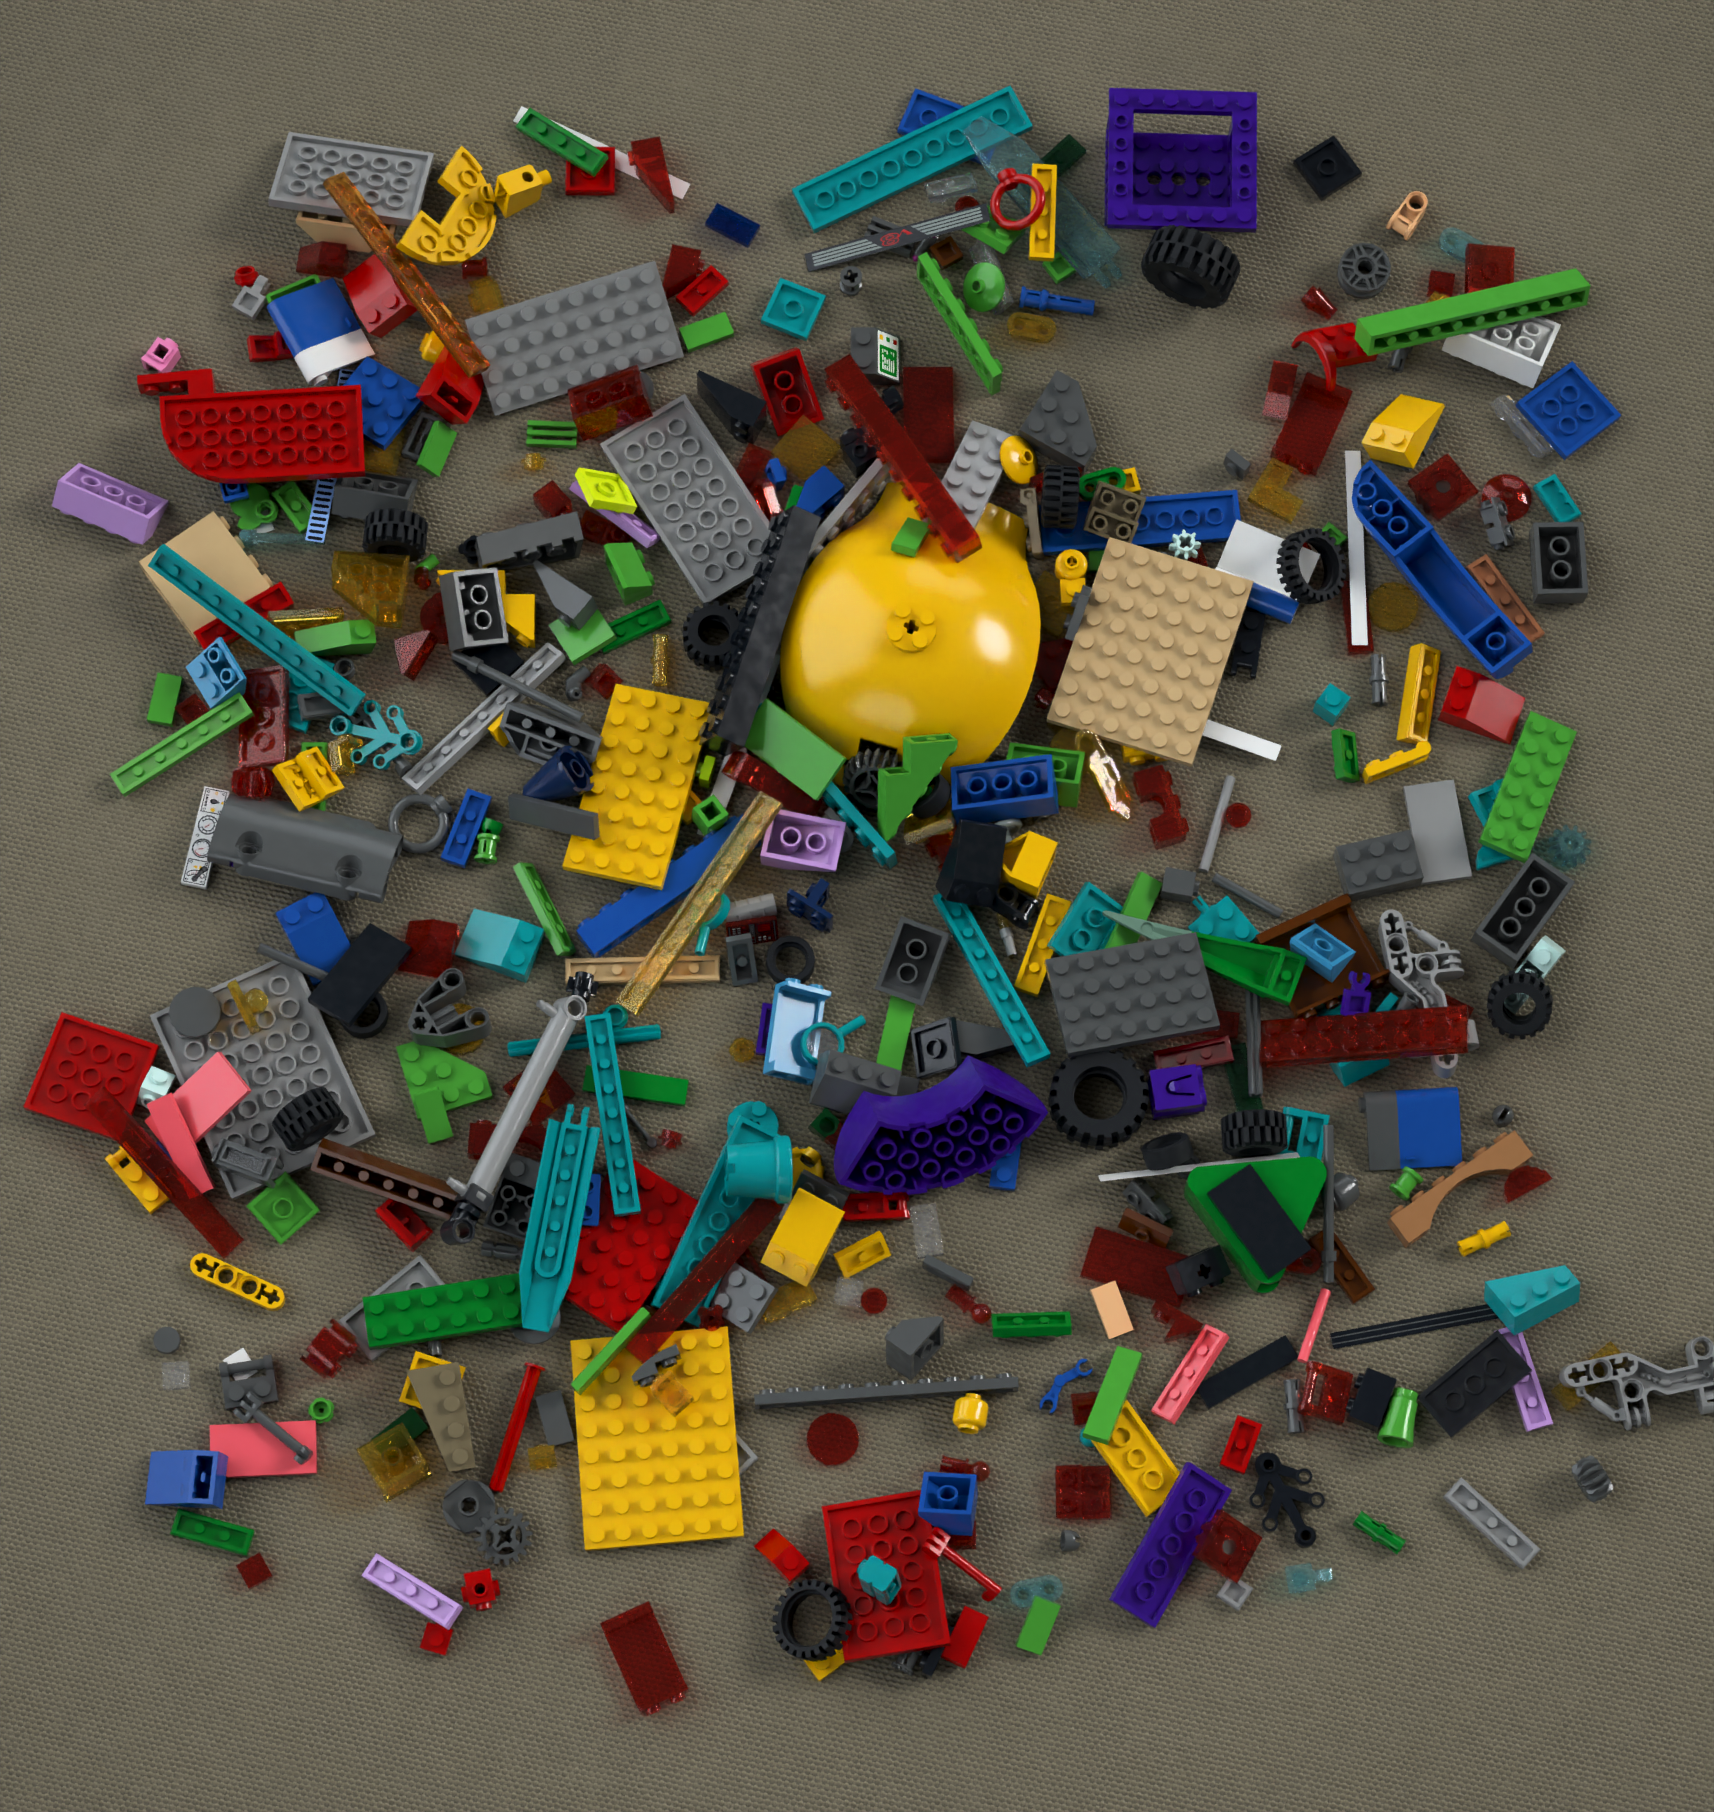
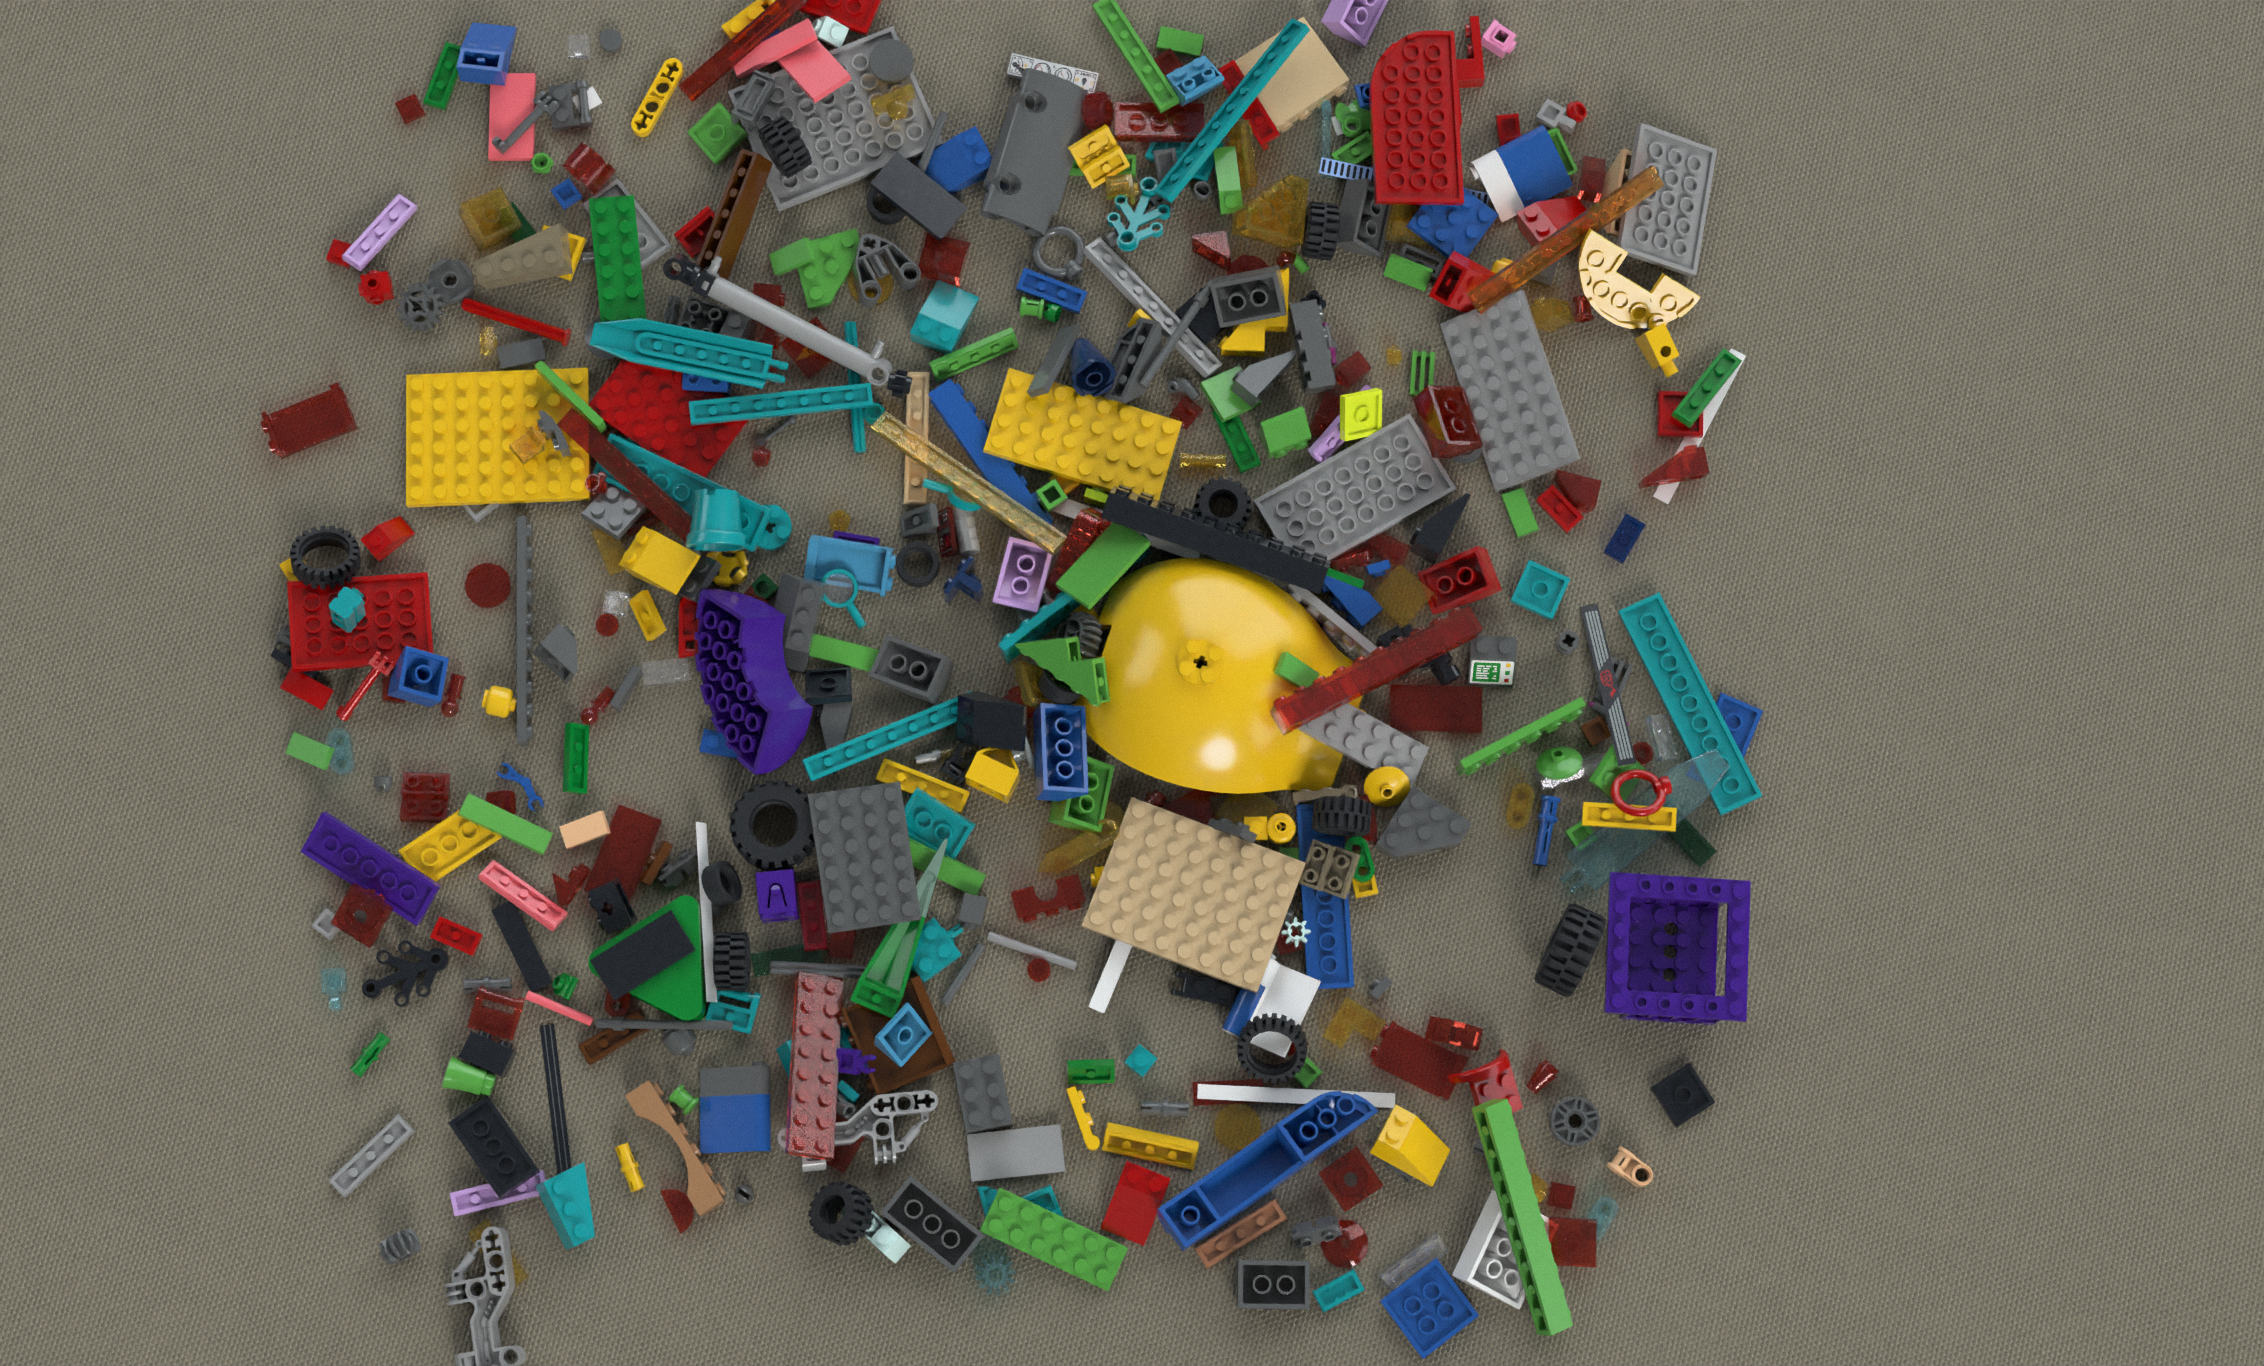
camera: 90 degrees right, 5 degrees up
green tile [582,1065,689,1107] -> none
none -> blue plate [550,178,582,210]
none -> green plate [552,973,579,1000]

